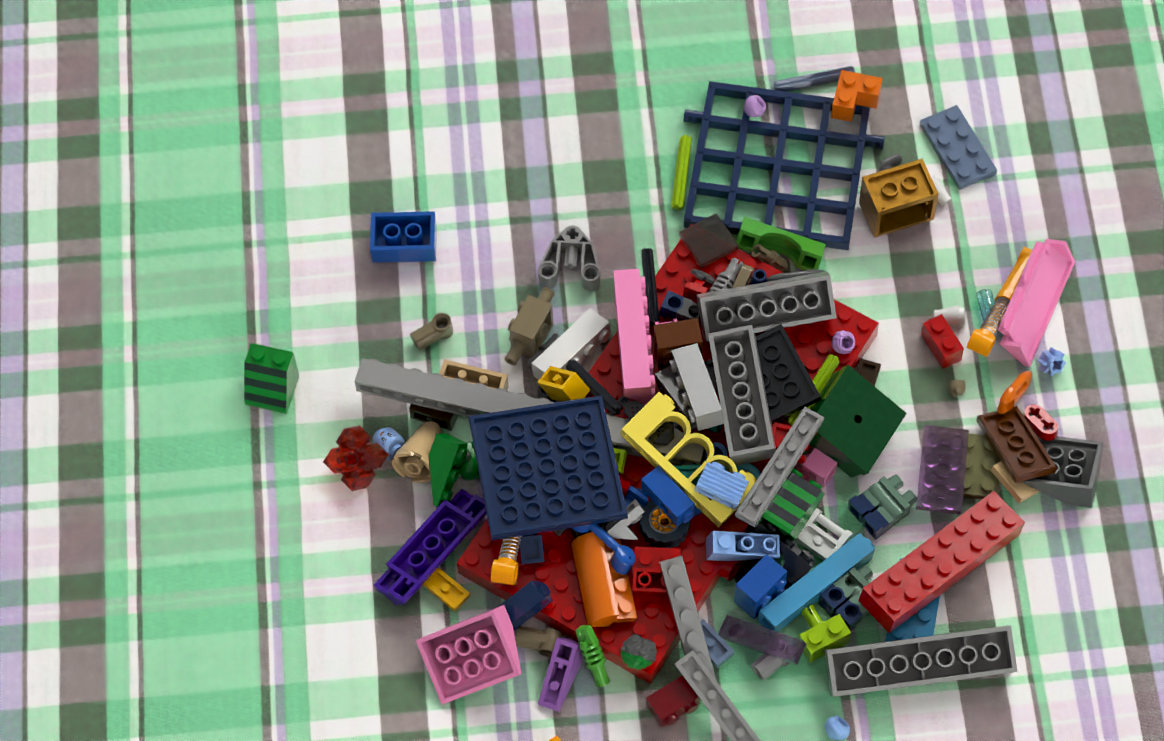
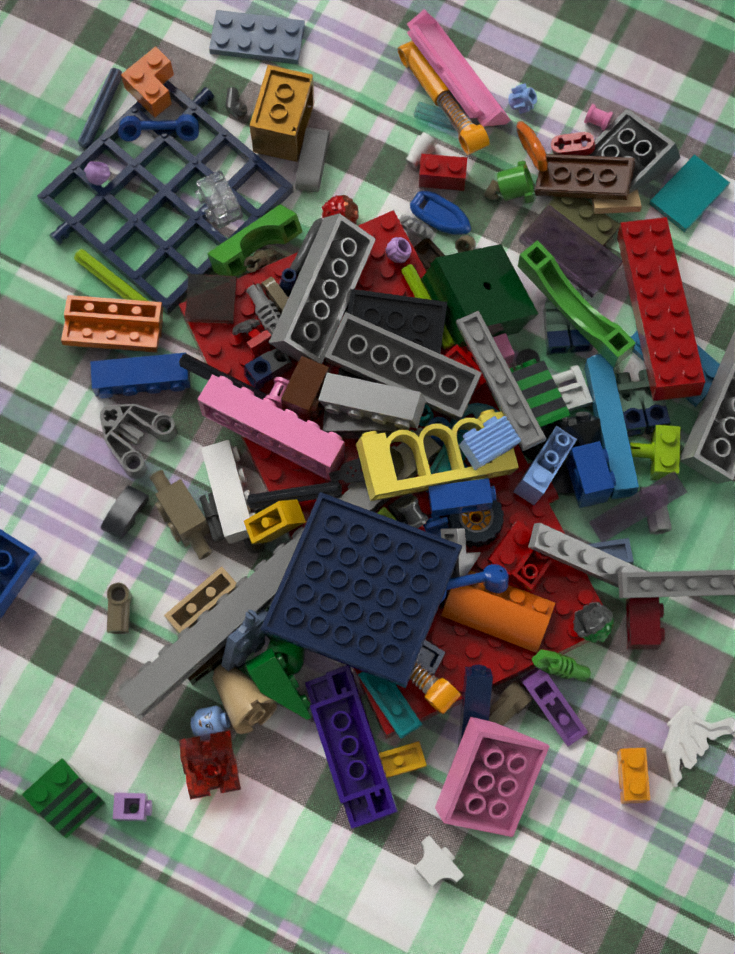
camera: 60 degrees left, 10 degrees up
none -> orange brick [61,295,163,352]
none -> blue brick [90,352,191,398]
none -> black slope [101,485,149,539]
none -> lavender brick [113,792,152,822]
none -> blue piece [118,114,199,141]
none -> clear brick [195,170,243,228]
none -> sand blue plate [221,609,267,672]
none -> light grey beam [295,127,330,192]
none -> piece [322,195,359,225]
none -> teal tile [358,671,422,740]
none -> dark grey piece [388,494,428,528]
none -> light grey gear [399,215,434,239]
none -> blue piece [410,191,471,235]
none -> white brick [414,836,464,888]
none -> teal pin [419,404,434,426]
none -> dark tan hinge [455,235,476,253]
none -> bright green piece [497,161,534,204]
none -> black piece [516,349,540,368]
none -> bright green arch [517,240,636,368]
none -> bright pink bush [584,104,614,131]
none -> teal tile [649,154,730,233]

